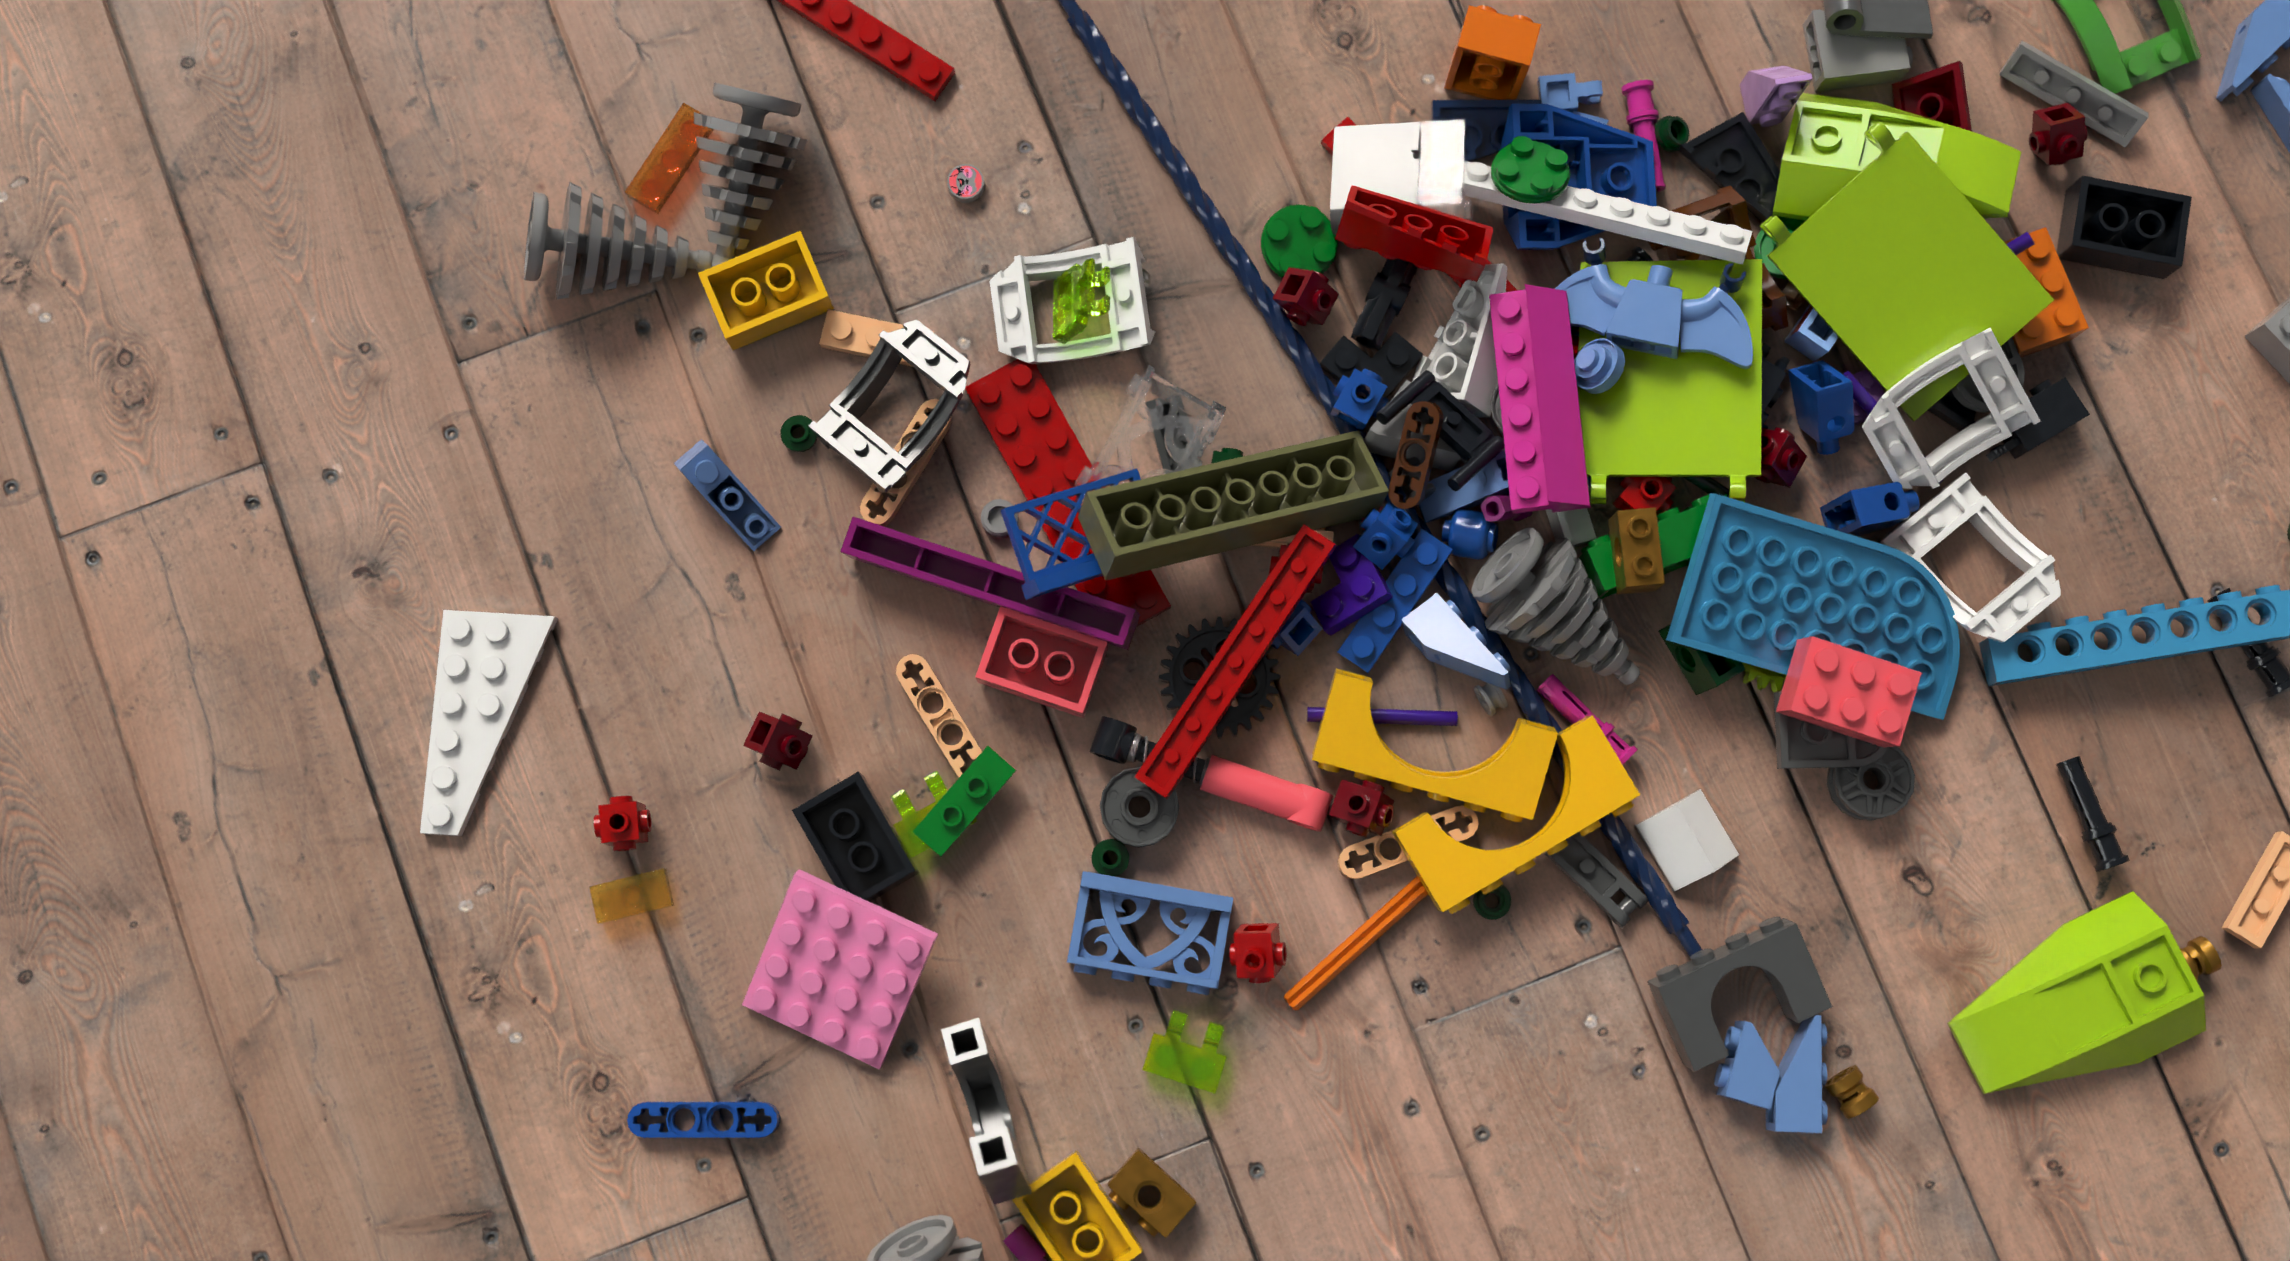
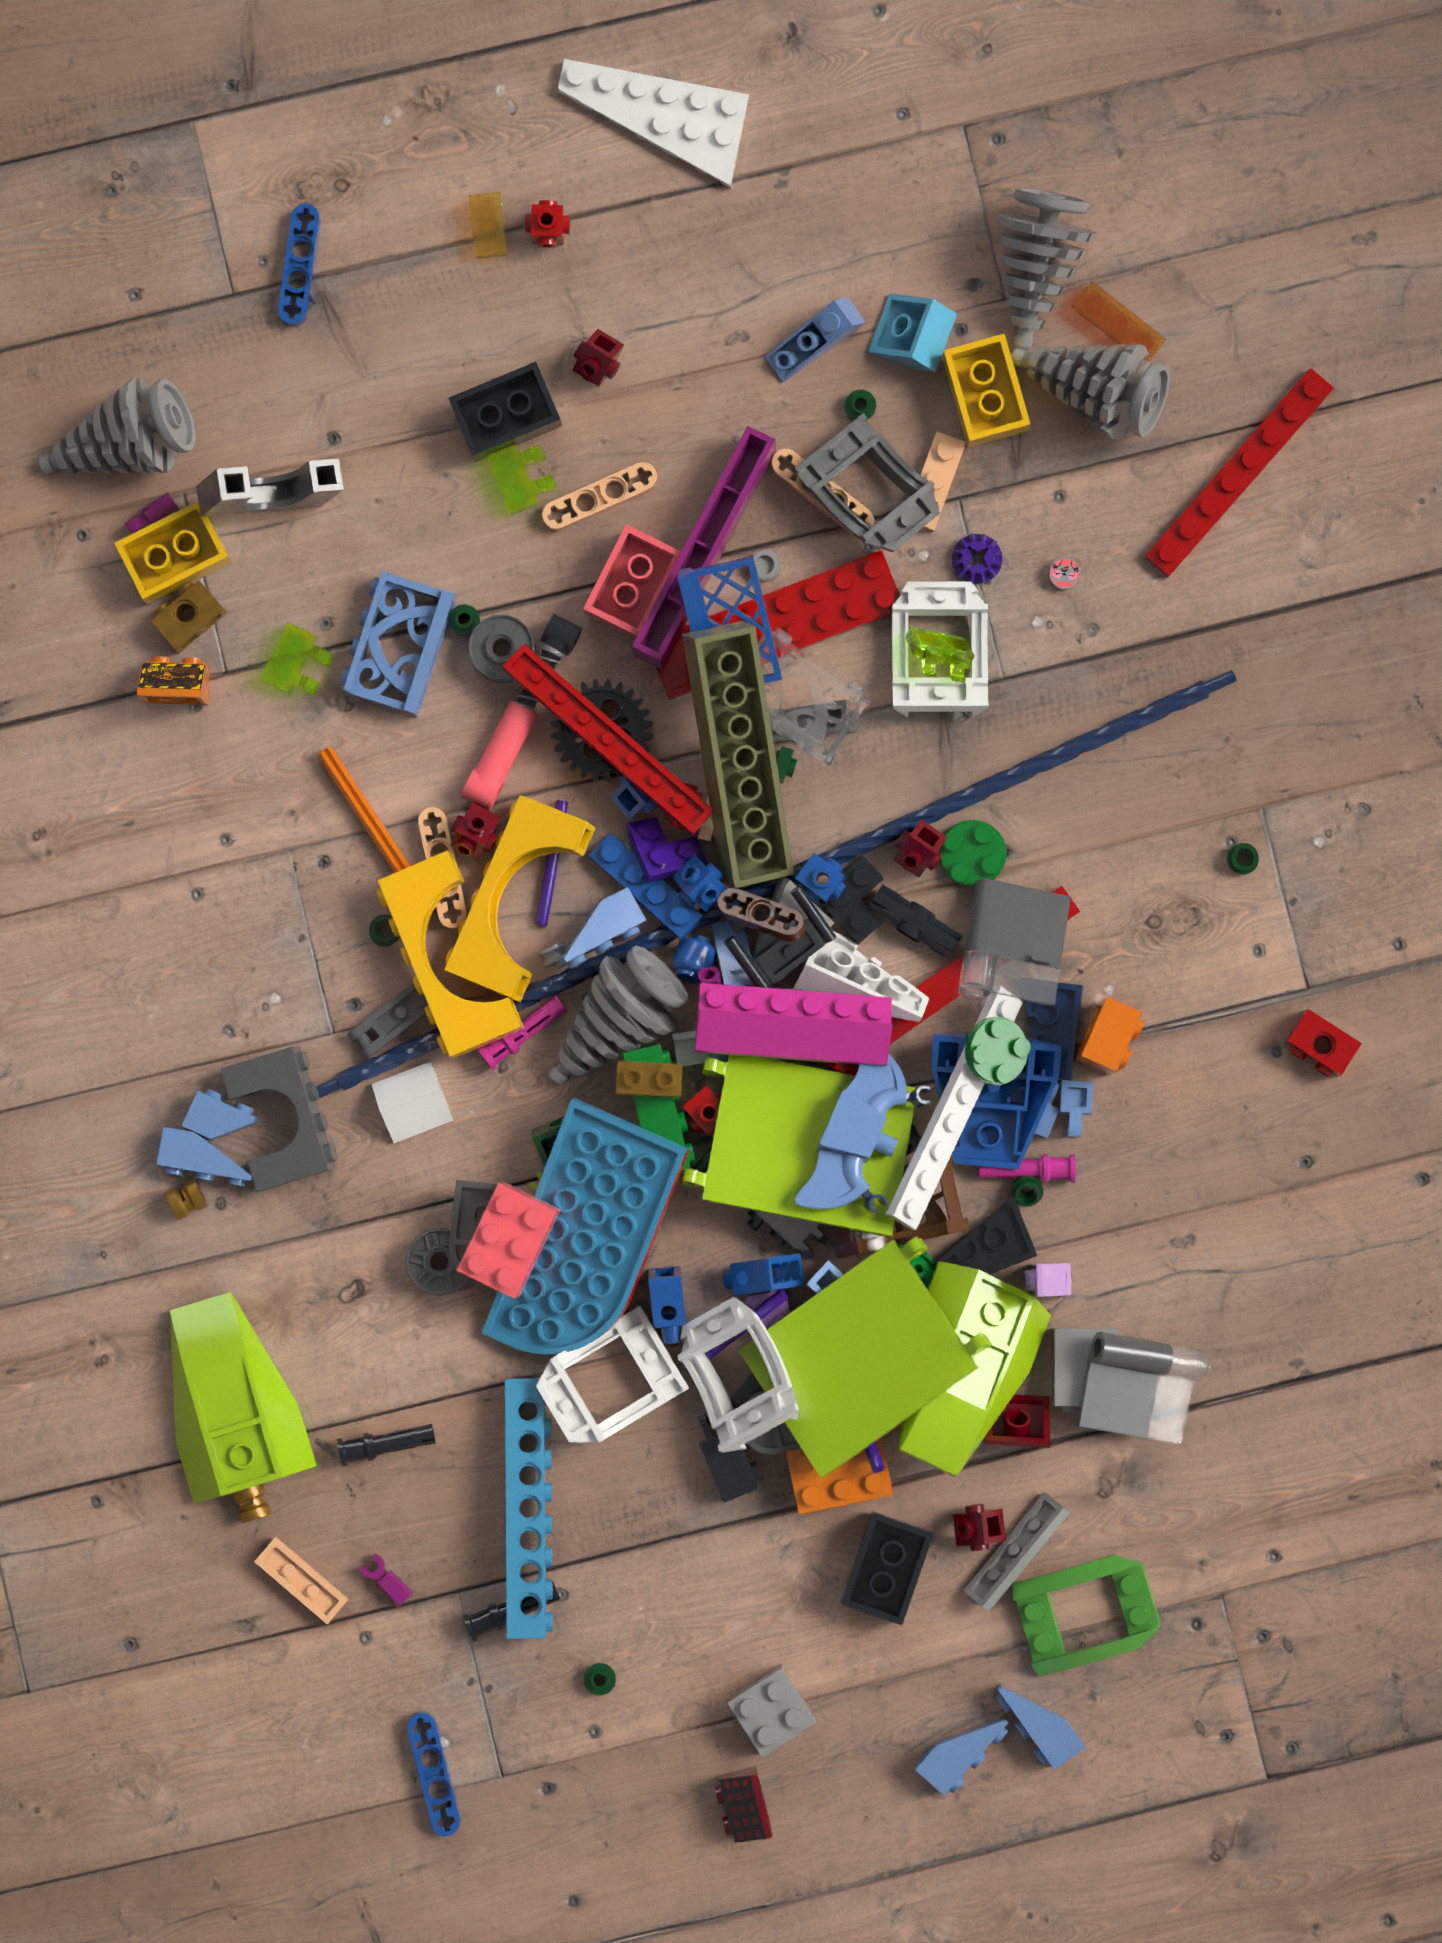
camera: 100 degrees right, 5 degrees up
bright pink plate [742,869,938,1069] -> none
green plate [912,746,1016,857] -> none
red brick [1230,923,1287,983] -> none
red wedge [1335,185,1494,282] -> none
medium blue plate [1575,338,1625,394] -> none
dark red brick [1754,427,1807,488] -> none
none -> slope [137,656,210,705]
none -> magenta bar [360,1553,413,1608]
none -> medium azure slope [868,293,957,372]
none -> dark purple gear [952,534,1002,584]

